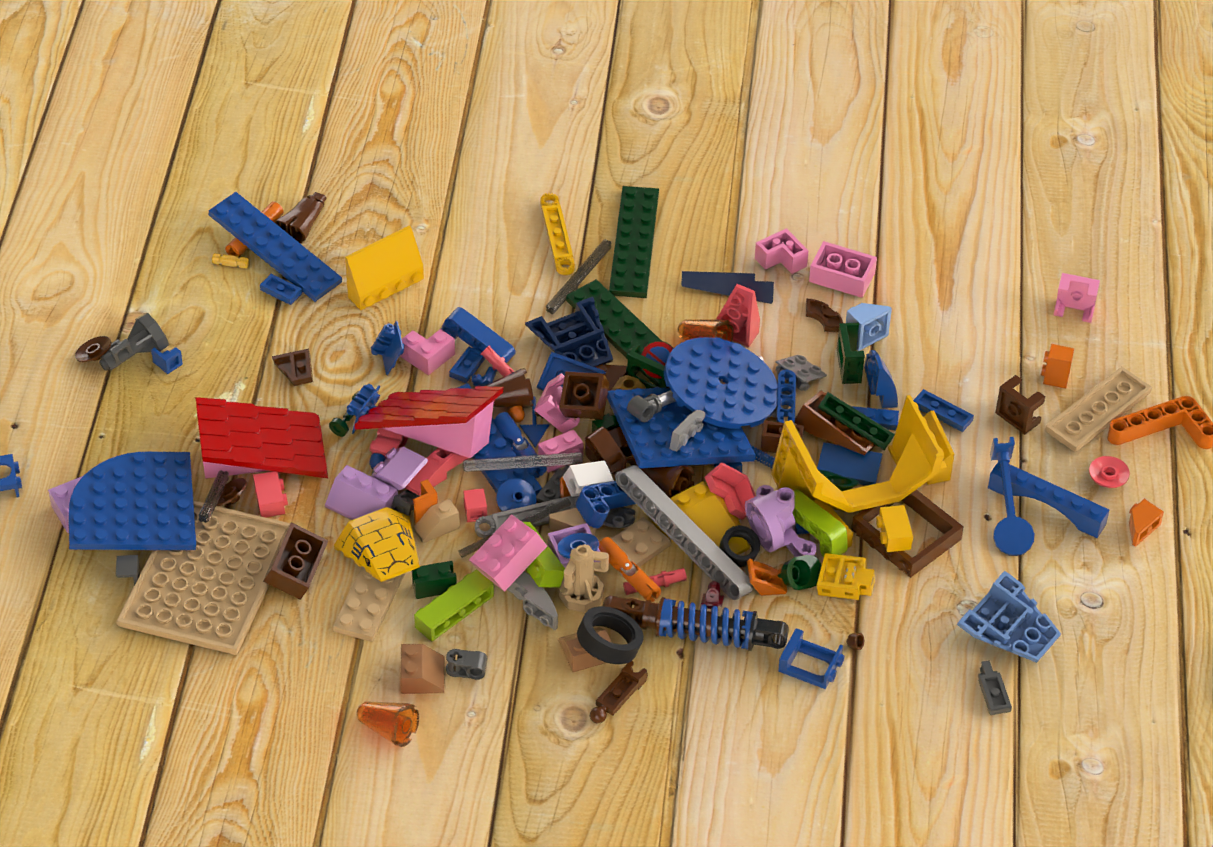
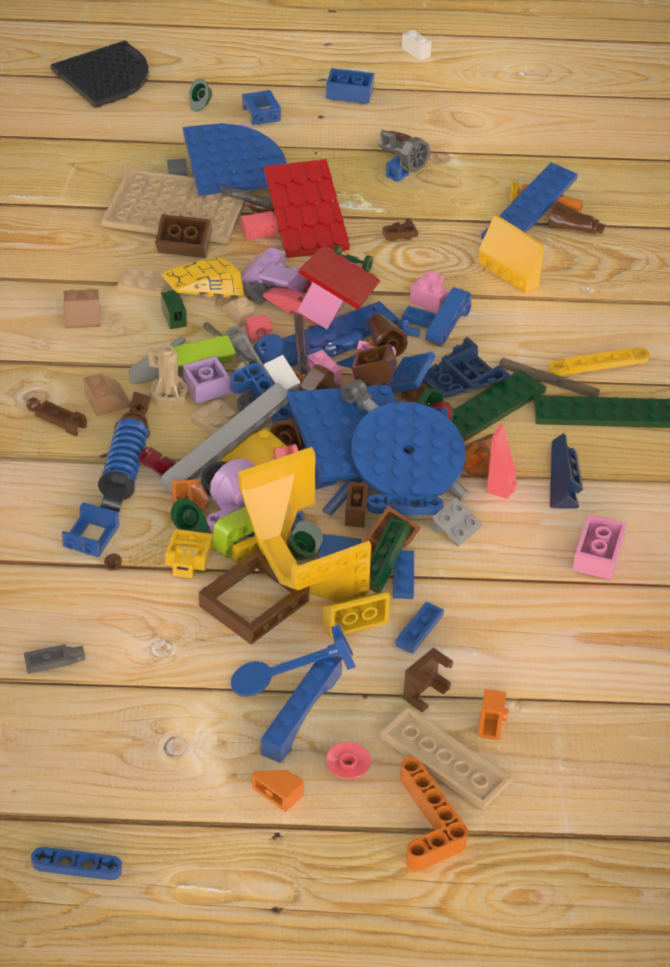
camera: 85 degrees right, 5 degrees down
blue plate [260,274,302,305] -> none
blue hinge [346,384,380,434] -> none
clear orange cone [357,701,419,747] -> none
blue hinge [371,321,404,375] -> none
orange panel [413,479,438,525] -> none
lime brick [414,569,494,642] -> none
dark grey piece [446,649,488,680] -> none
bright pink brick [469,514,547,592] -> none
coral pin [481,346,515,377] -> none
blue dish [557,533,599,559] -> none
black tyre [577,606,644,665] -> none
orange piece [599,537,661,602] -> none
coral pin [623,568,687,595] -> none
light grey hinge [669,410,705,452] -> none
bright pink brick [755,228,809,274] -> none
reddish brown tile [806,298,843,332] -> none
dark green panel [837,323,865,384] -> none
light blue slope [846,303,892,351] -> none
blue brick [864,350,898,409] -> none
yellow brick [876,505,913,552] -> none
medium blue wedge [957,571,1061,663] -> none
bright pink panel [1054,273,1100,323] -> none

